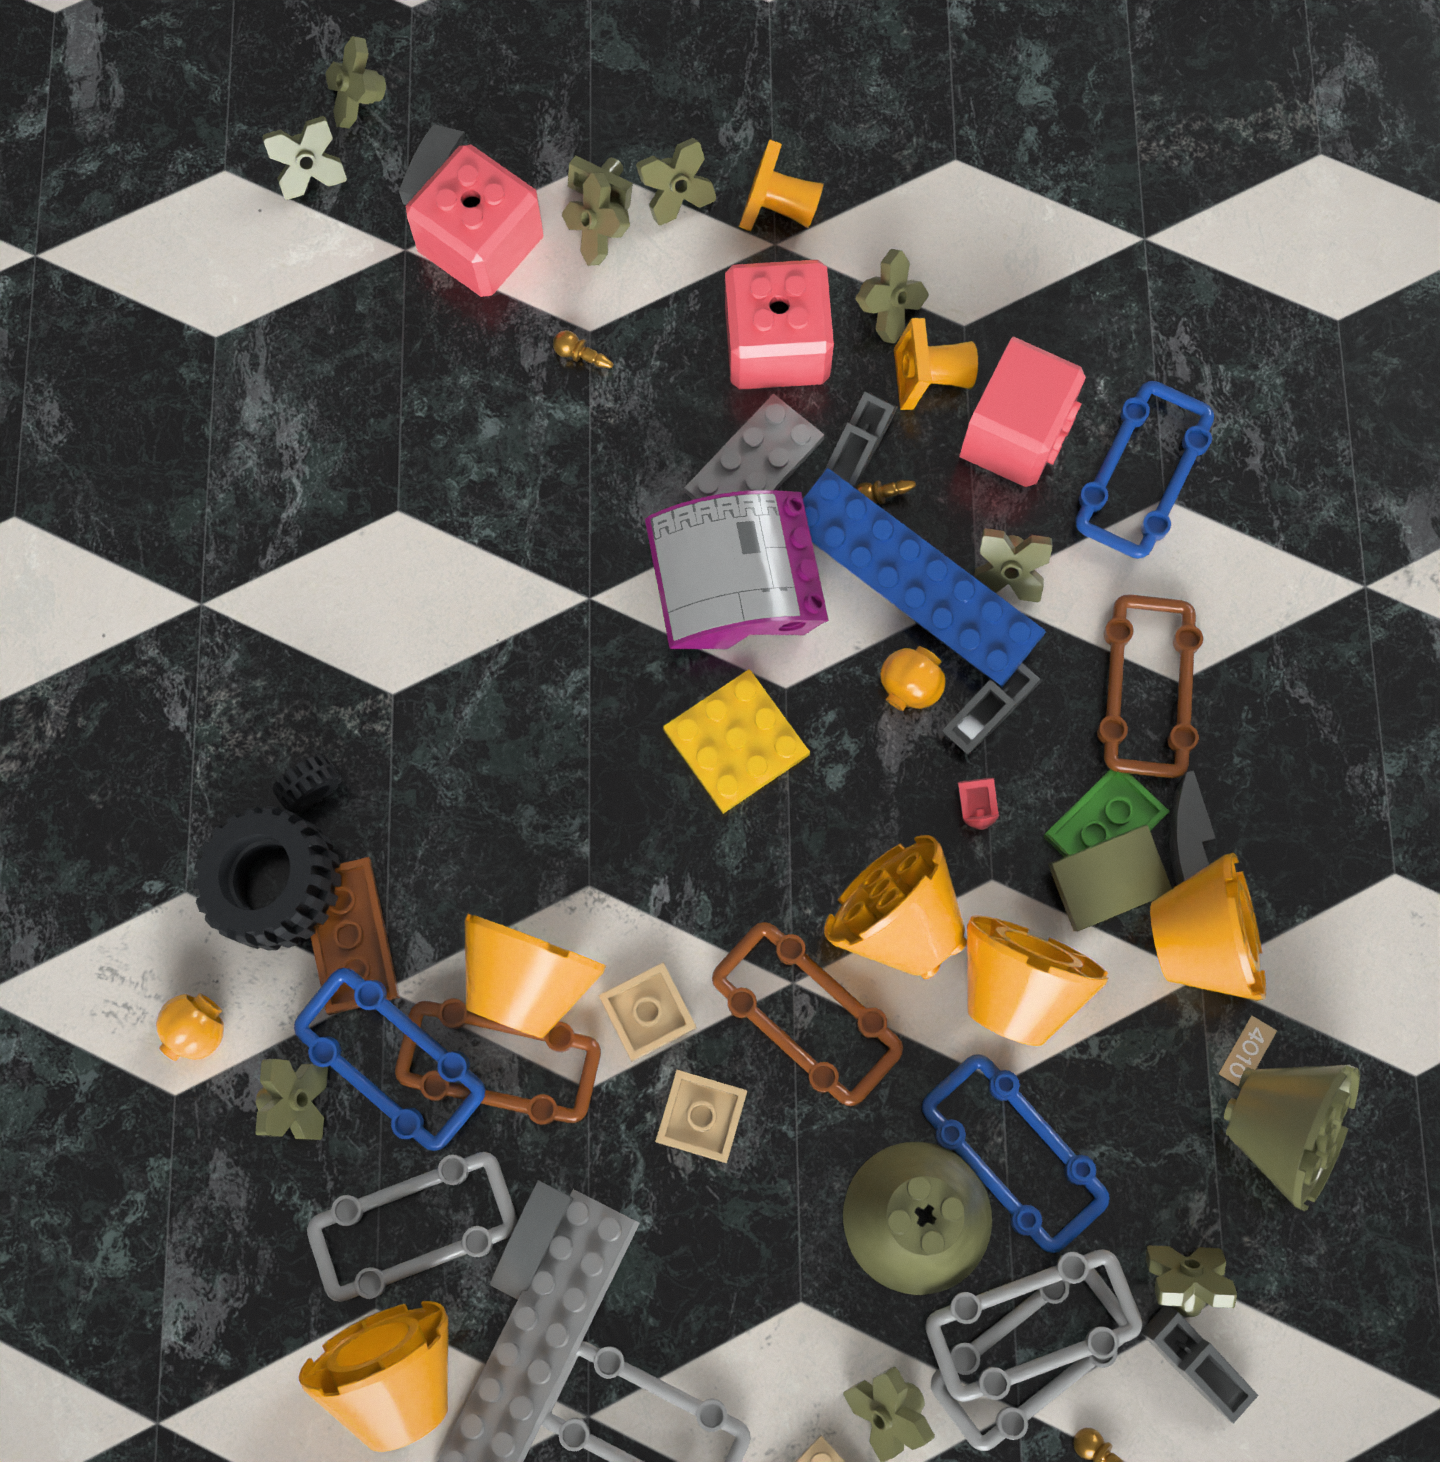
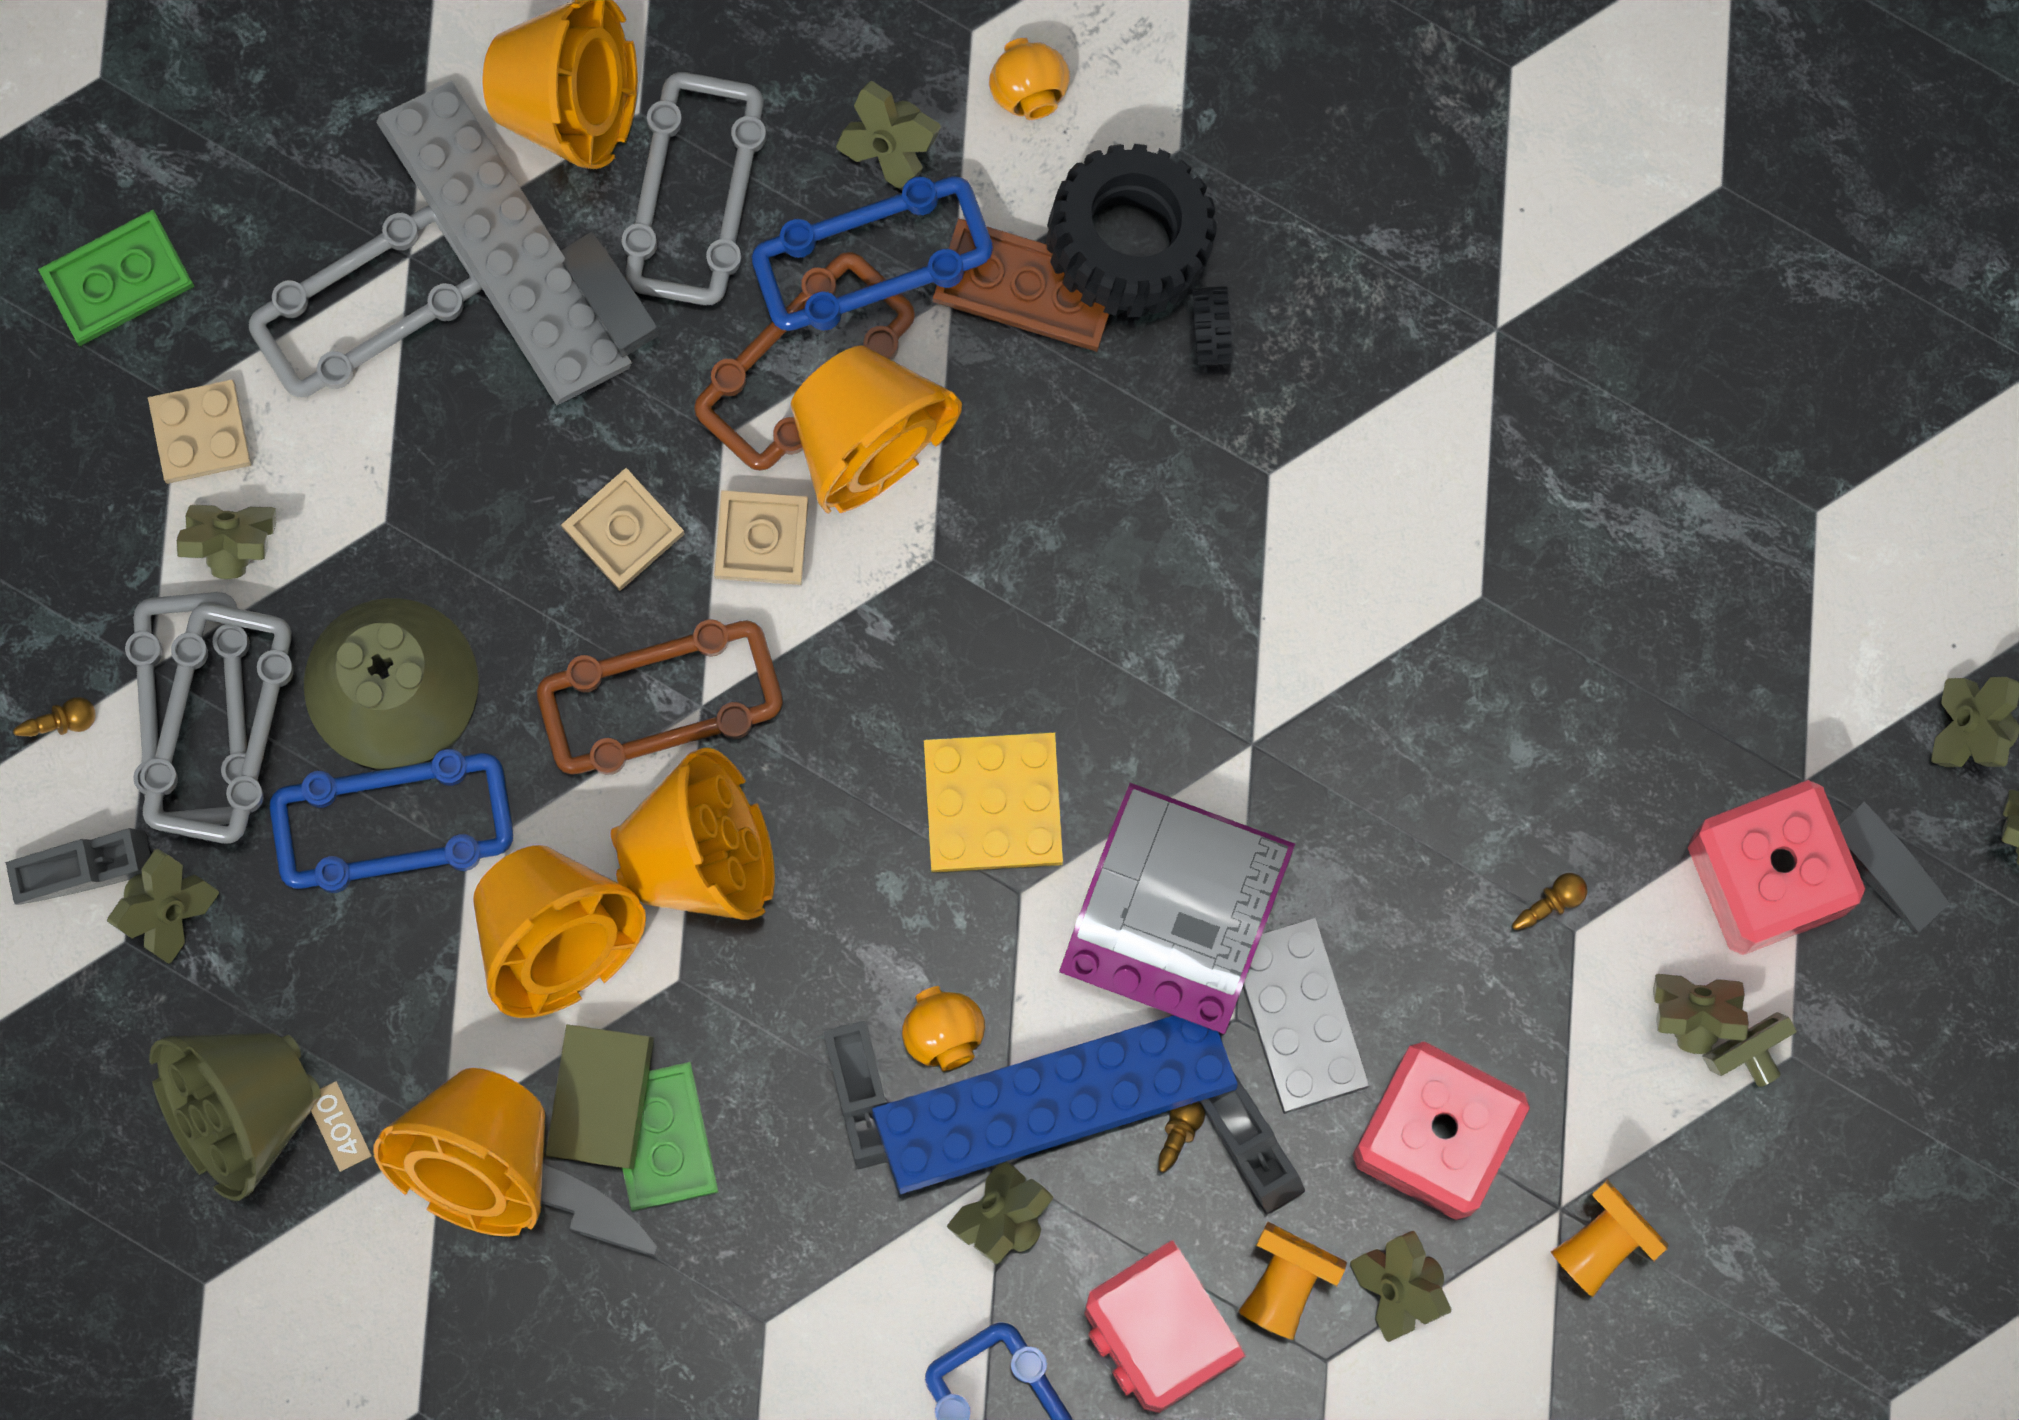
camera: 120 degrees right, 5 degrees up
olive plant [636,138,716,225] -> none
coral plate [958,777,999,830] -> none
dark orange bar [1097,594,1203,778] -> none

